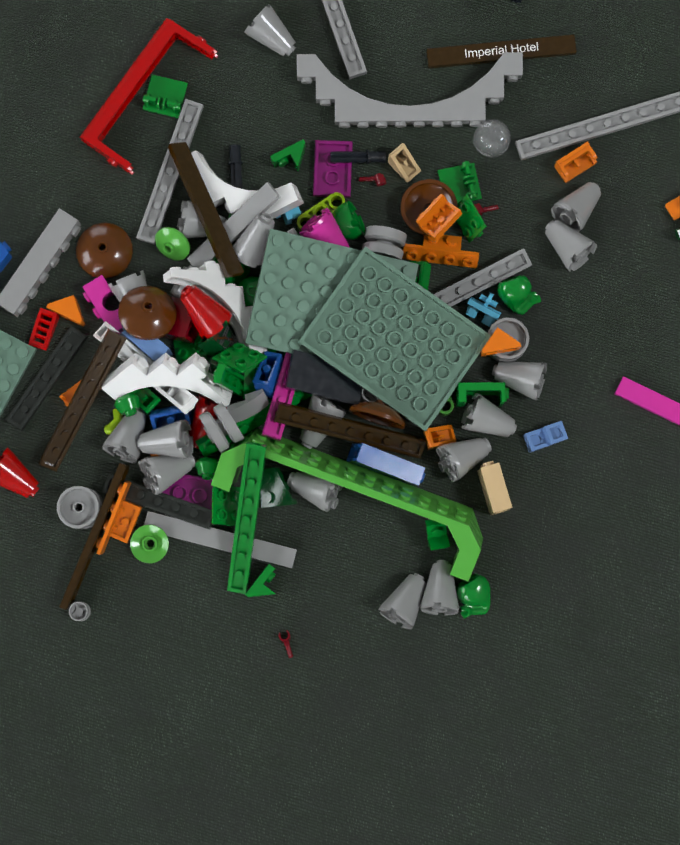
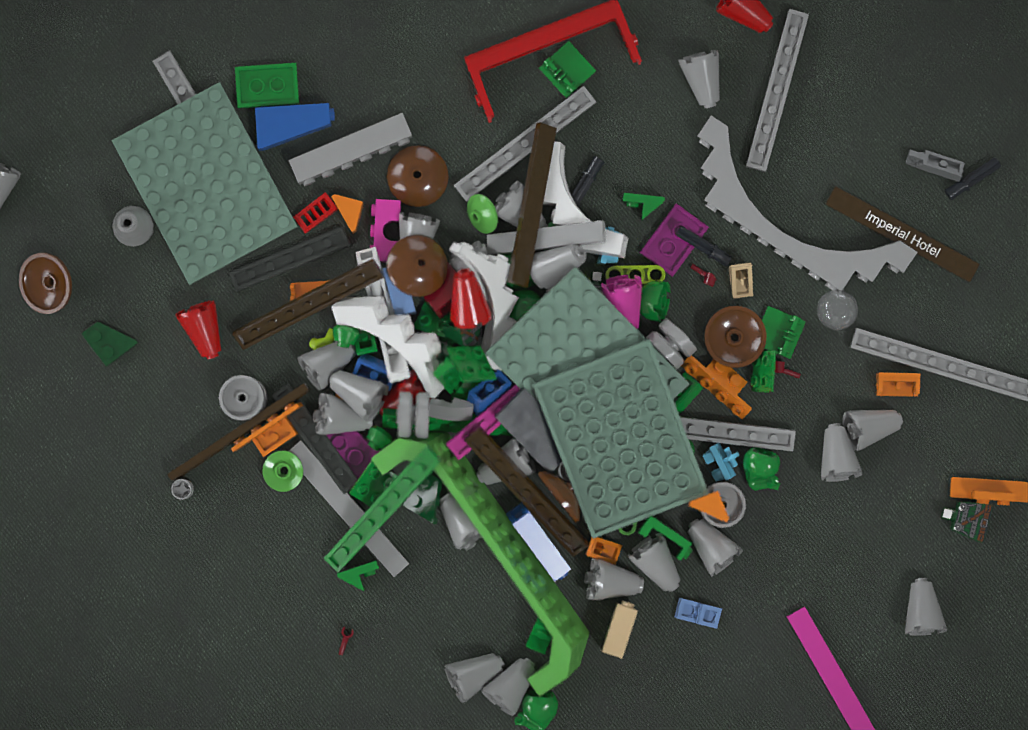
camera: 30 degrees right, 5 degrees up
orange bracket [416,194,462,241] -> none

